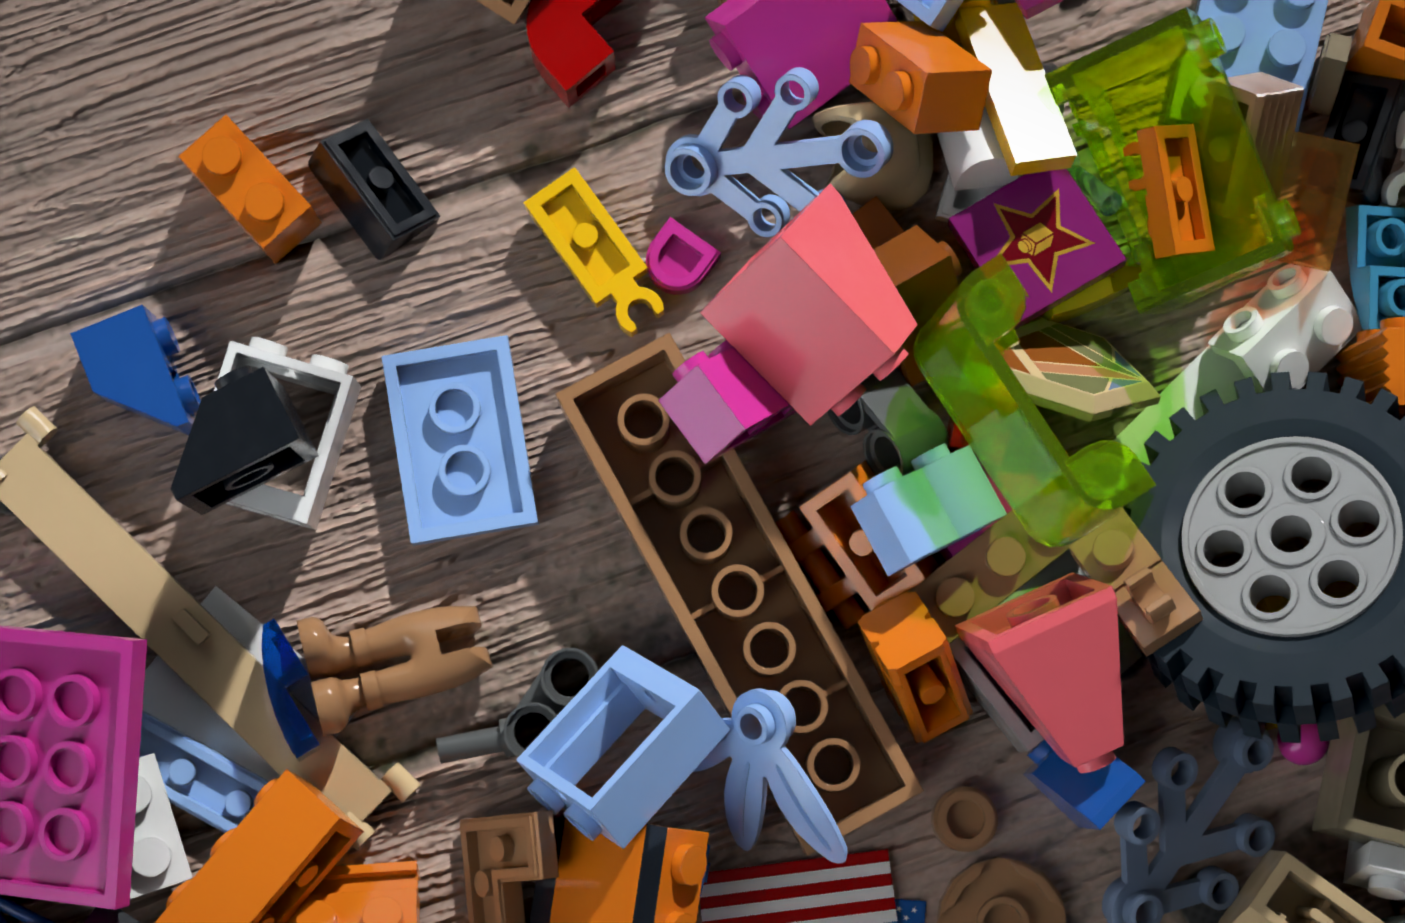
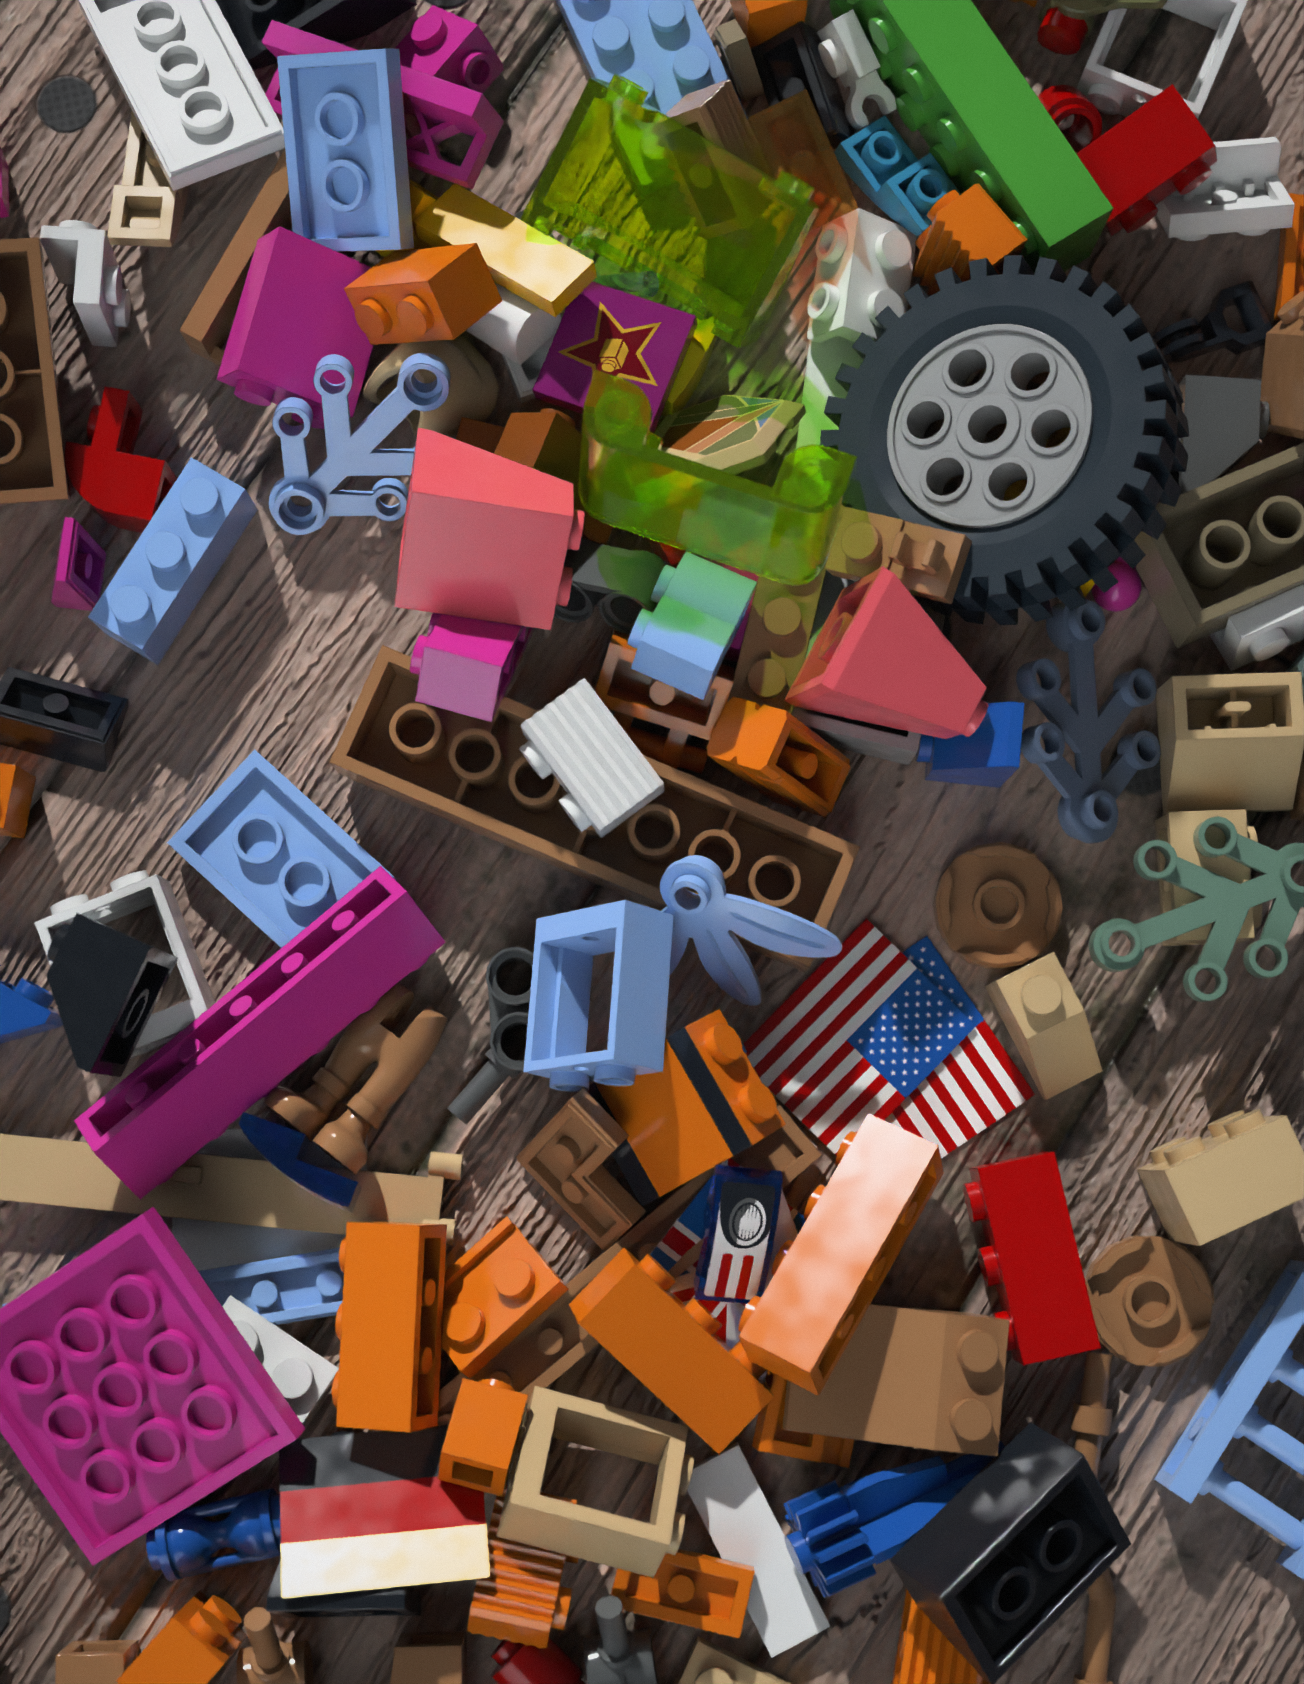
camera: 35 degrees left, 0 degrees up
yellow plate [523,167,664,337] -> none
dark pink tile [646,217,721,295] -> none
medium nougat tile [931,787,998,852] -> none
orange plate [1123,124,1215,259] -> none
none -> dark pink slope [51,517,107,611]
none -> dark pink brick [74,866,446,1200]
none -> light blue brick [88,457,258,665]
none -> white brick [519,678,664,838]

